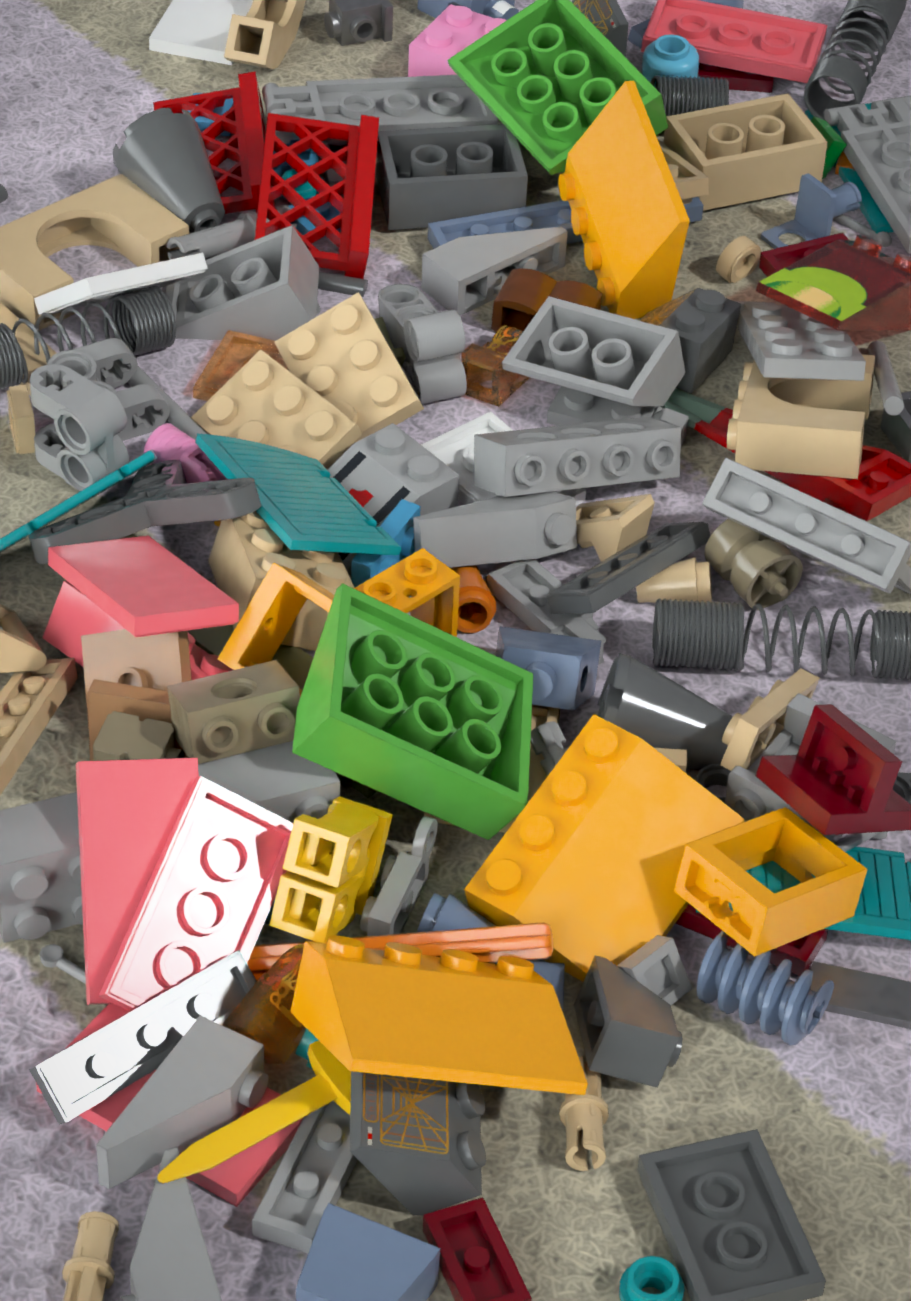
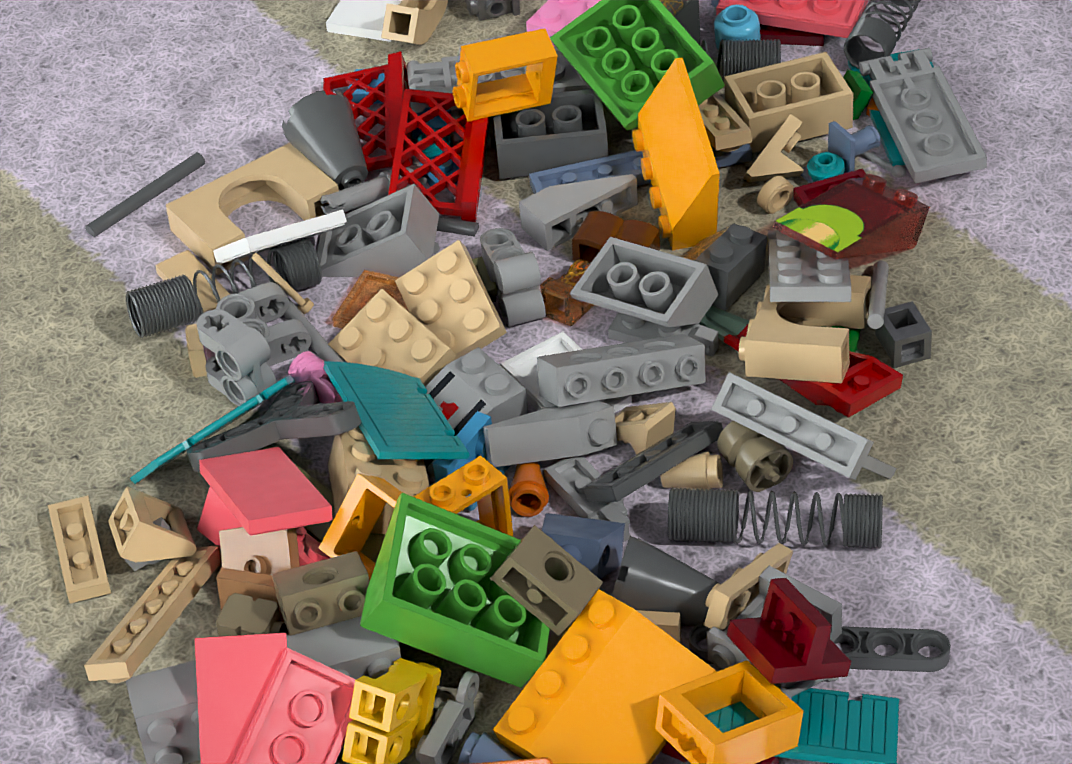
camera: 10 degrees right, 0 degrees up
none -> tan piece [251,253,314,314]
none -> light orange window [453,28,558,121]
none -> dark tan brick [490,525,603,636]
none -> tan slope [743,114,804,182]
none -> teal plate [807,152,845,182]

